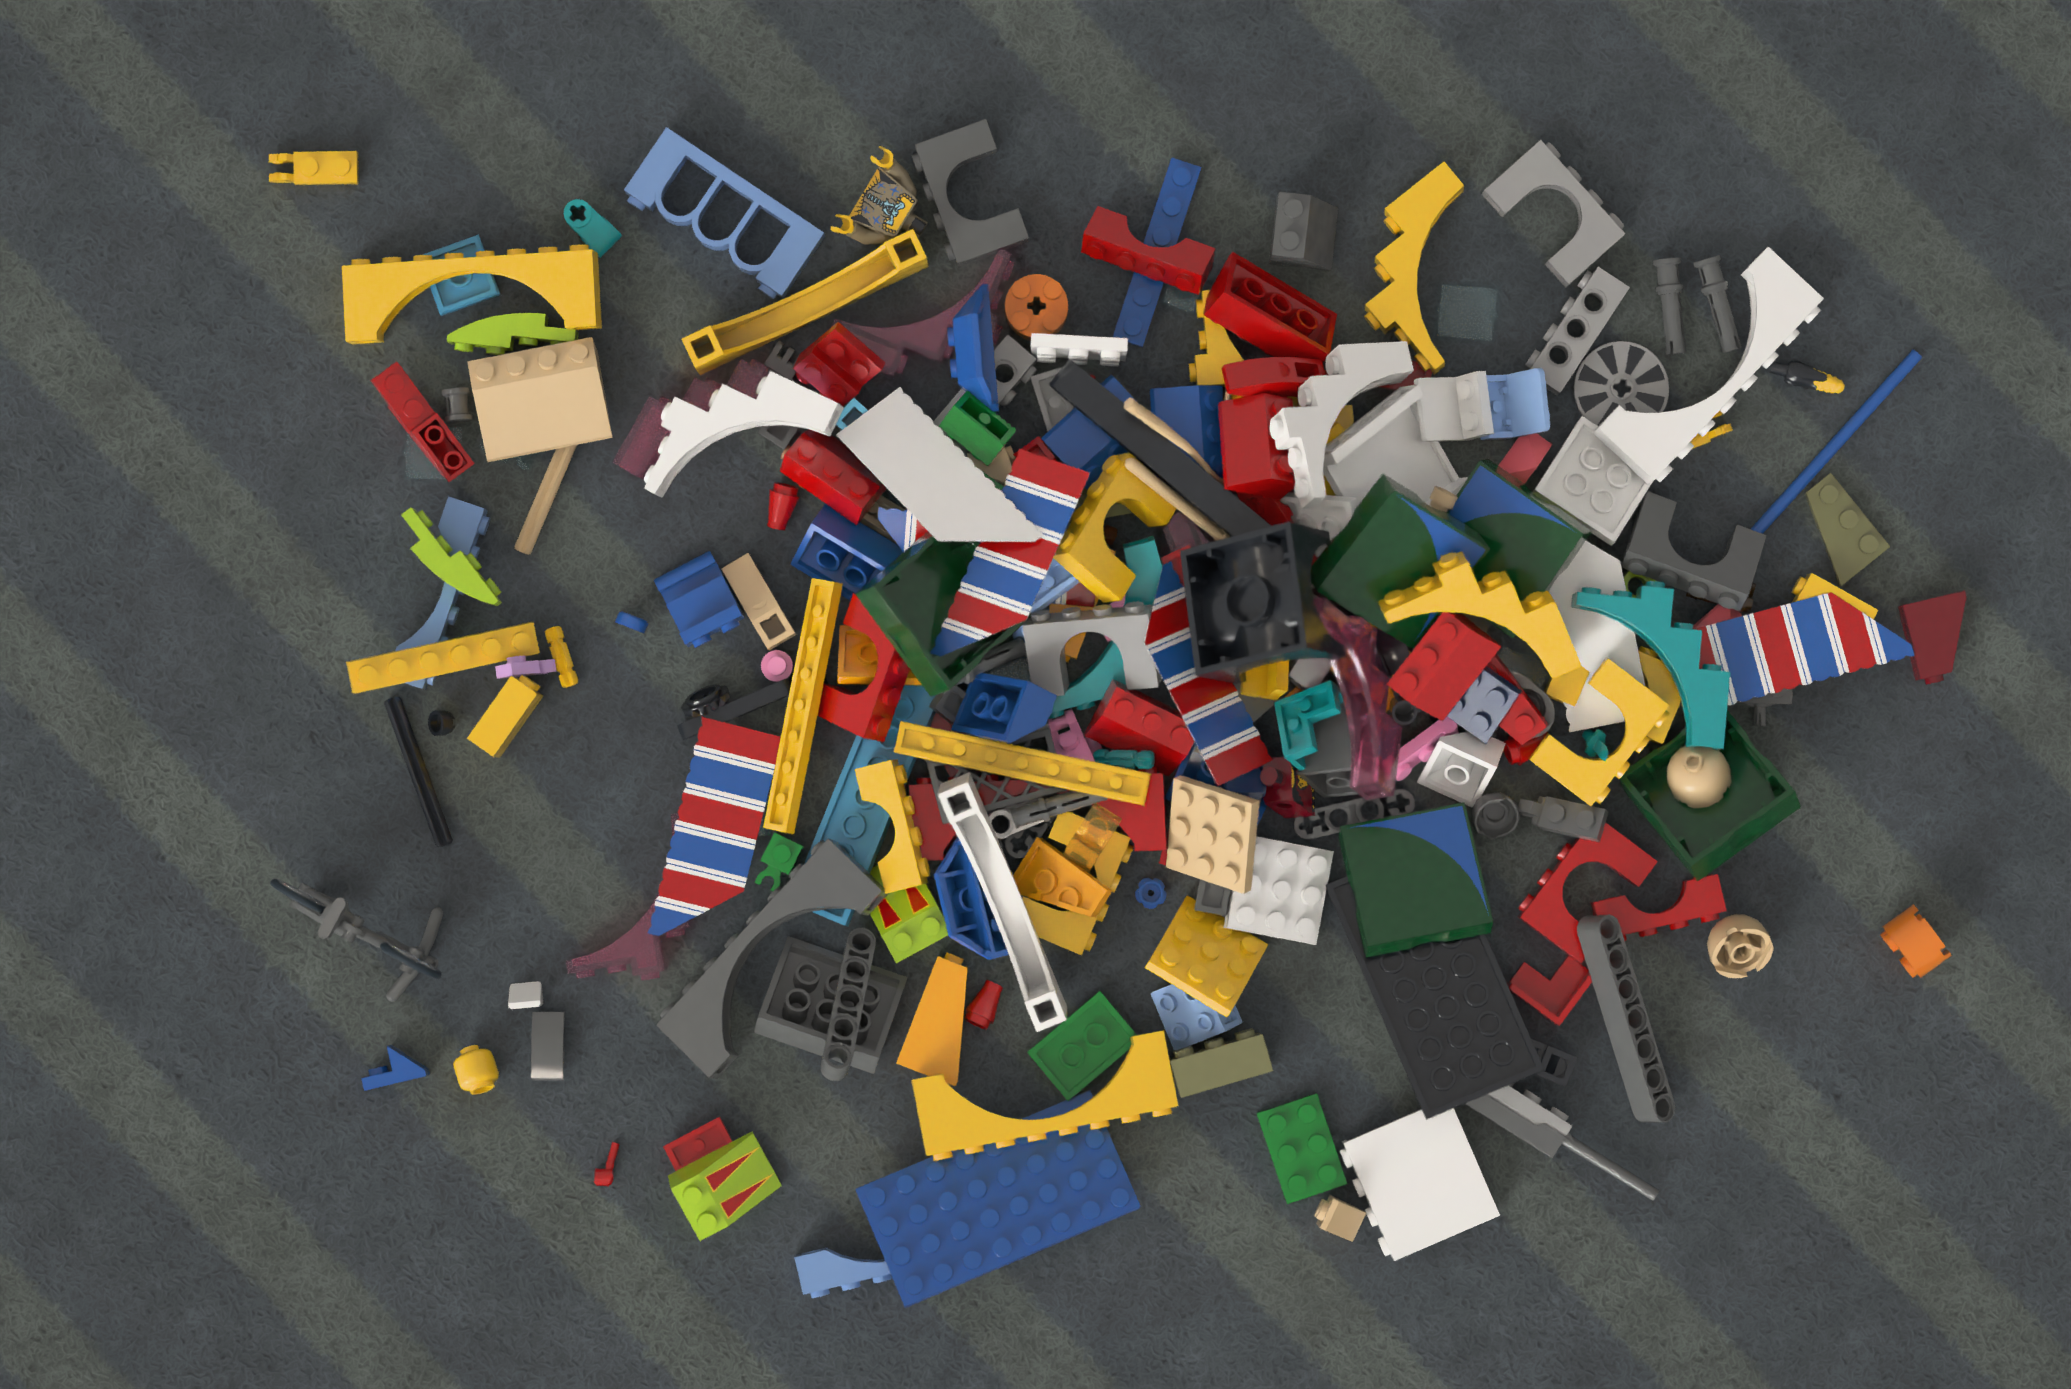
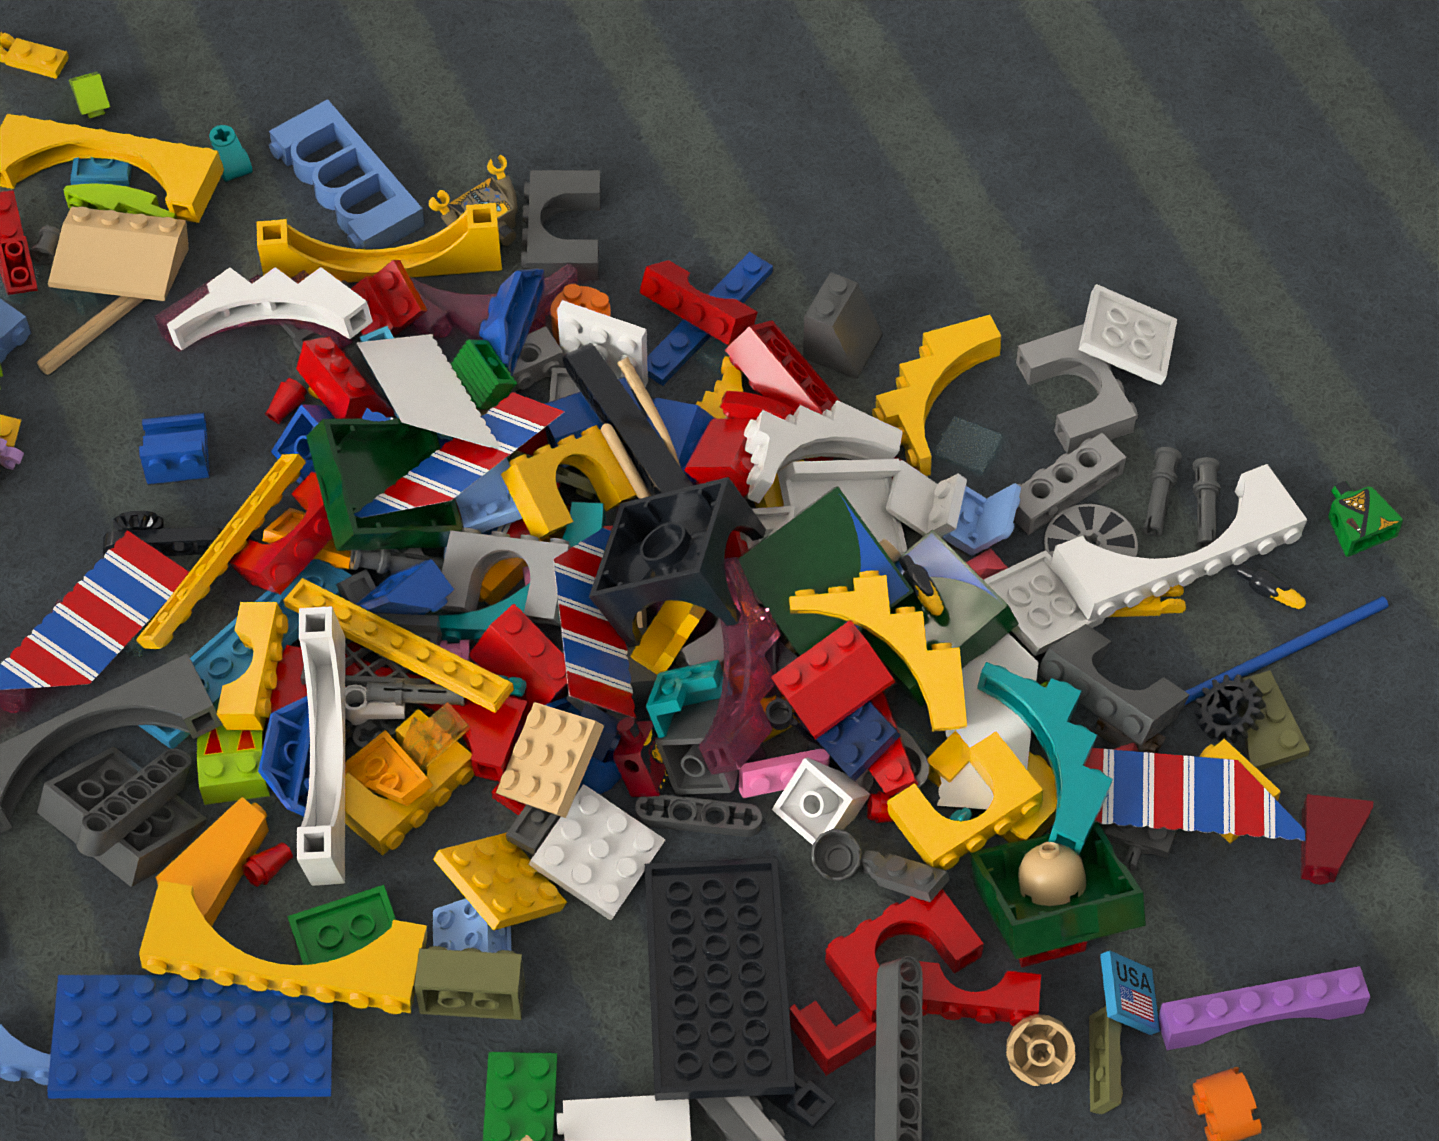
camera: 20 degrees right, 30 degrees down
yellow axle [545,626,578,688] -> none
blue tile [615,611,648,634] -> none
tan slope [721,553,797,651] -> none
green brick [755,832,805,891] -> none
bright pink plate [761,650,793,682] -> none
blue plate [1135,878,1167,909] -> none
dark green tile [1338,802,1493,957] -> none
none -> lime slope [69,72,110,118]
none -> black piece [899,555,944,616]
none -> white plate [1078,284,1177,385]
none -> olive plate [1089,1006,1123,1114]
none -> dark azure tile [1100,950,1160,1035]
none -> medium lavender arch [1158,966,1370,1050]
none -> black gear [1194,674,1266,743]
none -> green torso [1328,481,1403,557]

